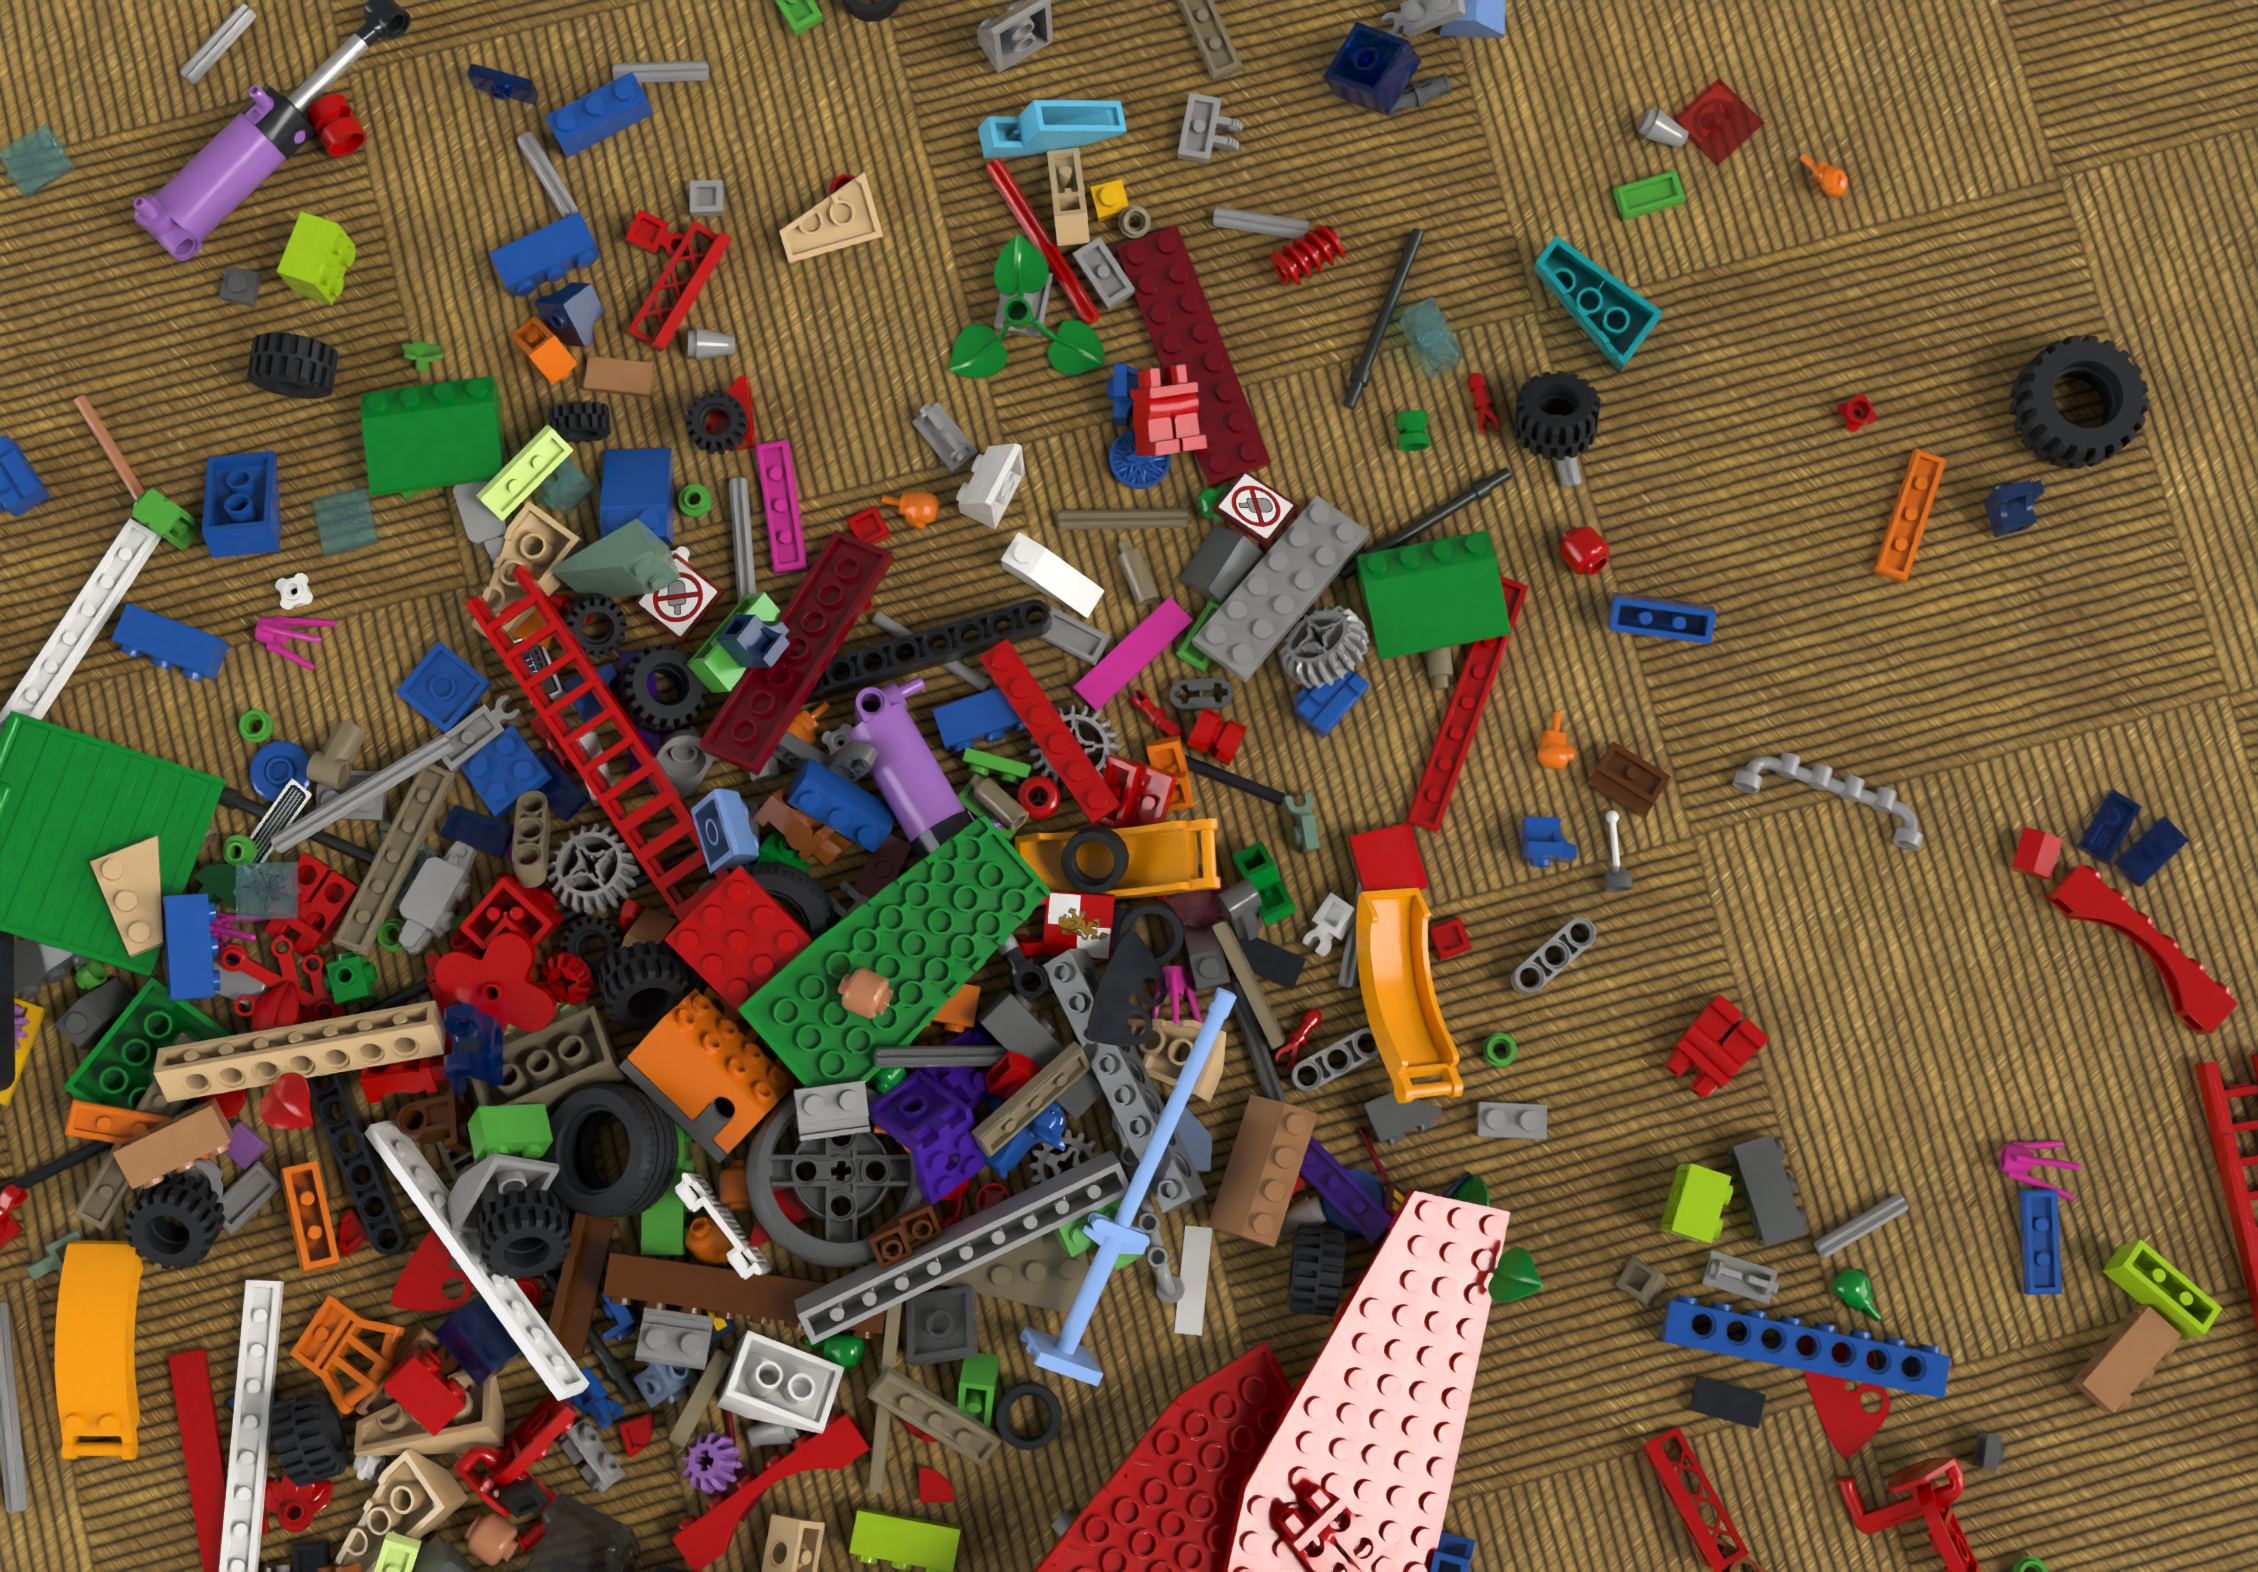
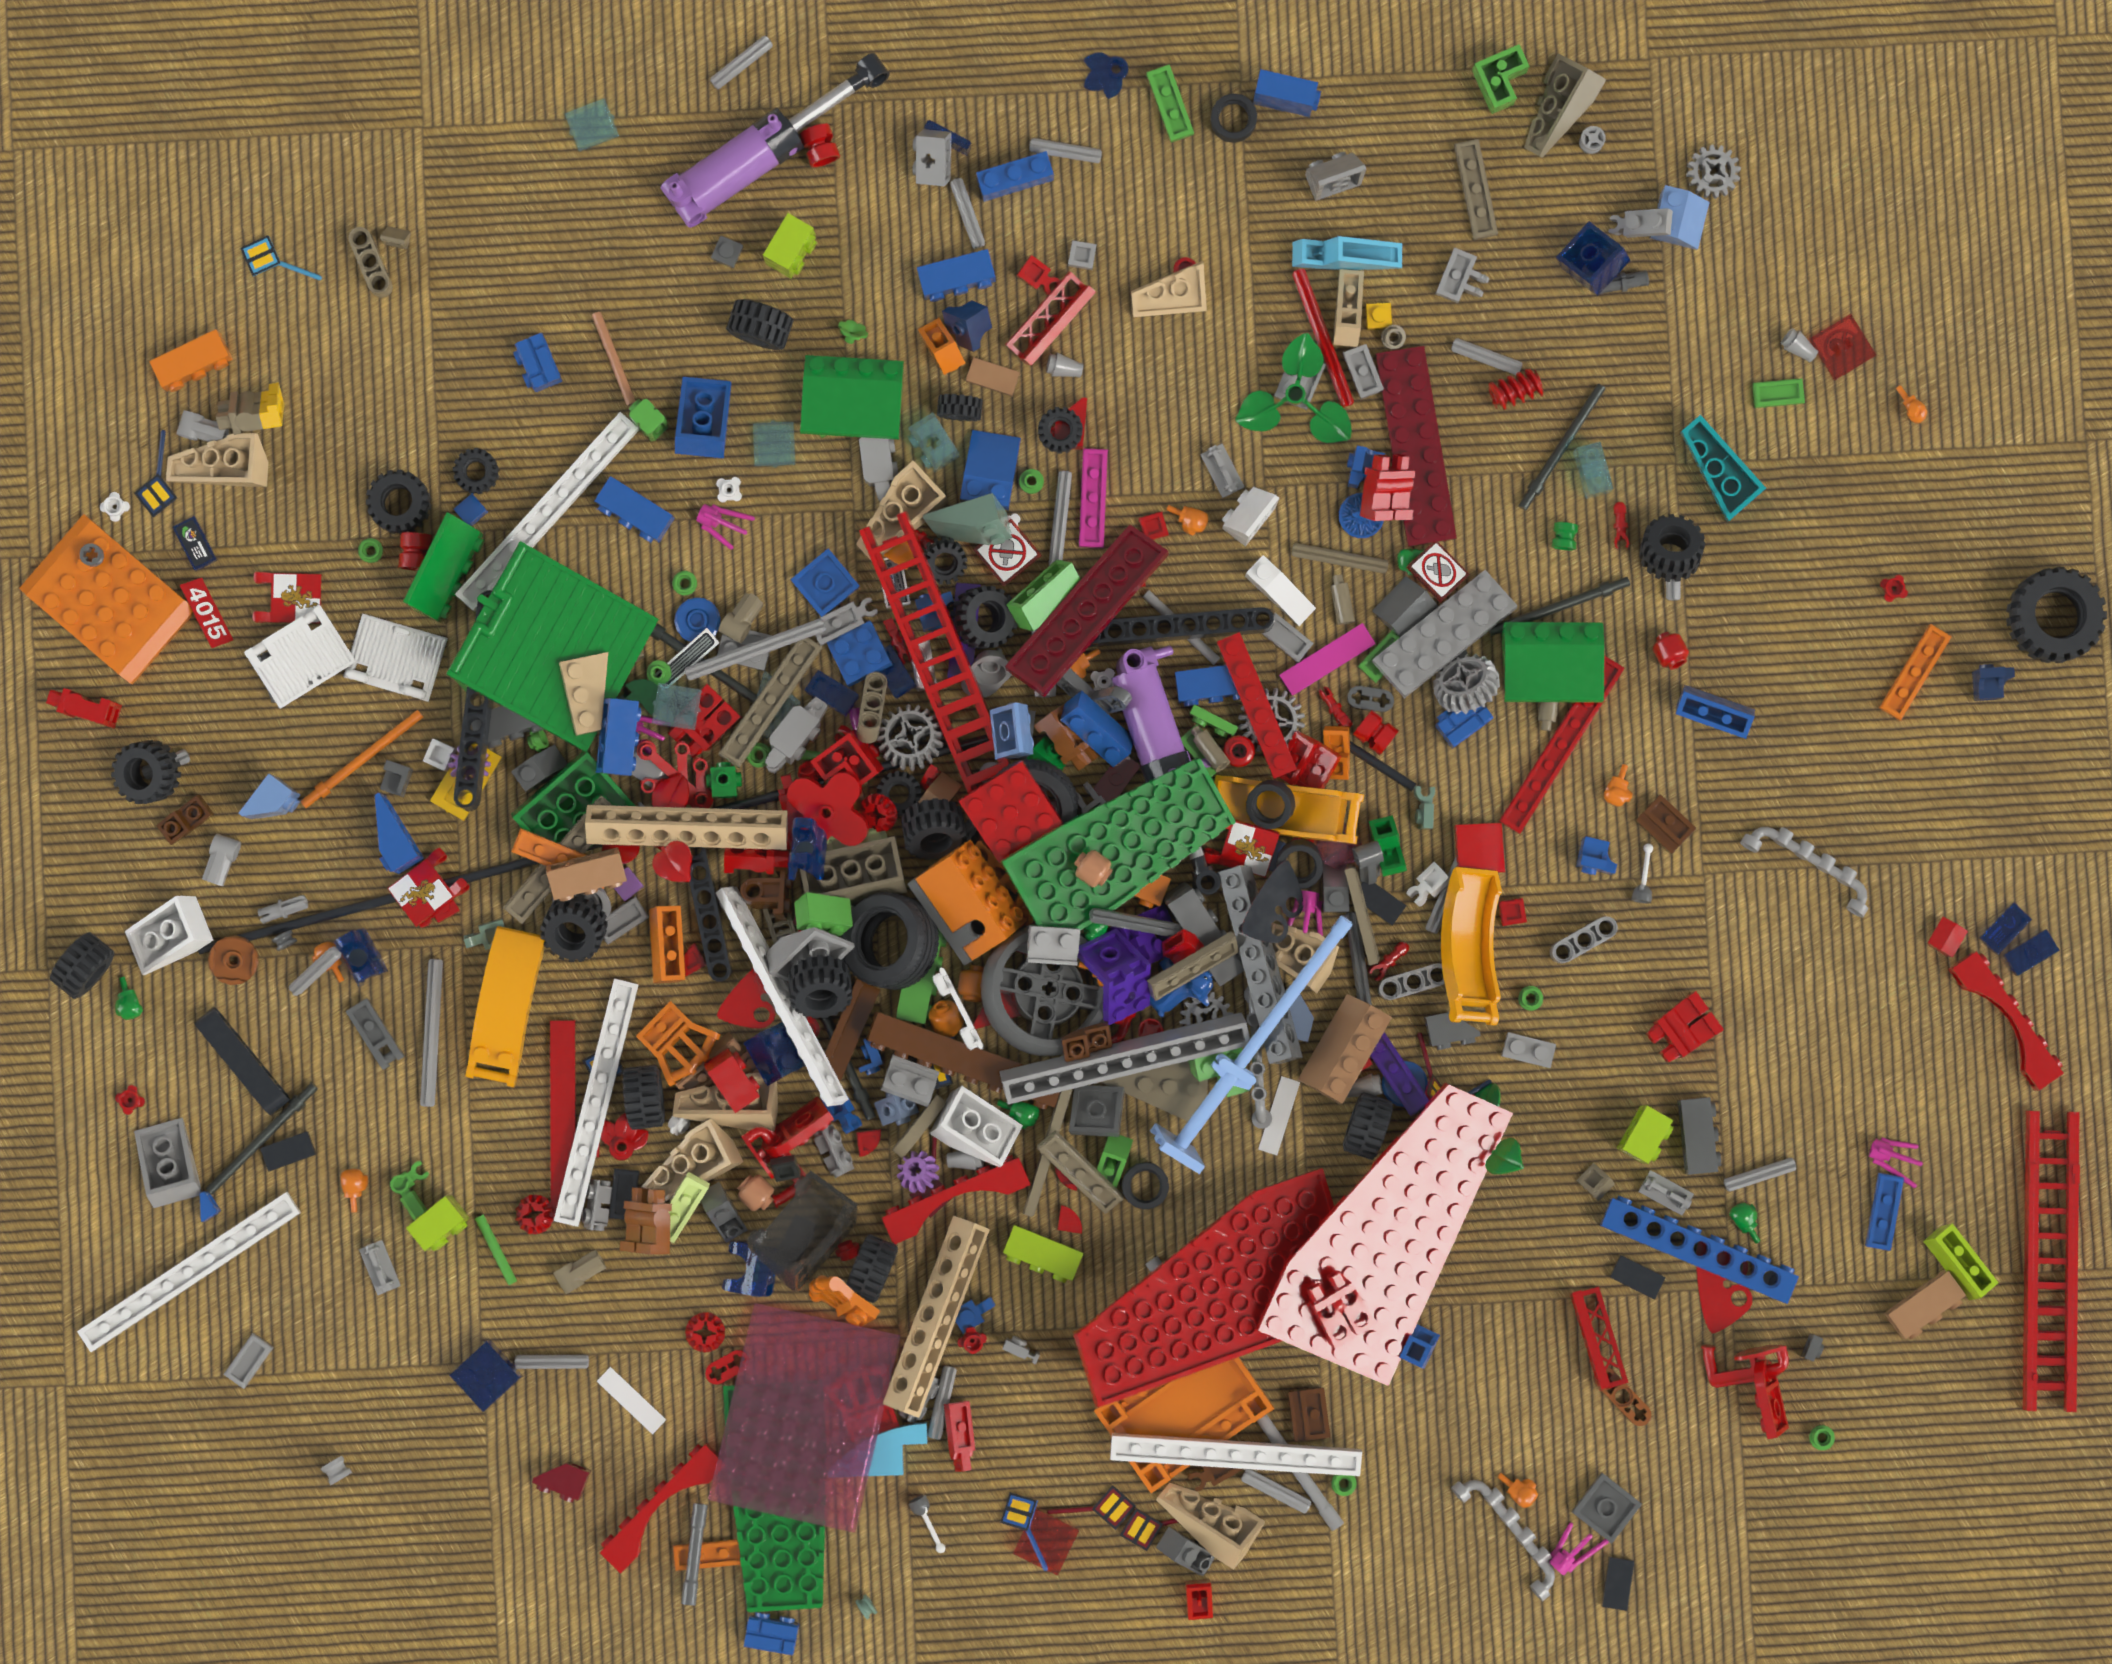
camera: 10 degrees right, 5 degrees up
yellowish green plate [476,424,573,521] -> none
brick [716,614,790,668] -> none
none -> light grey brick [913,129,951,186]

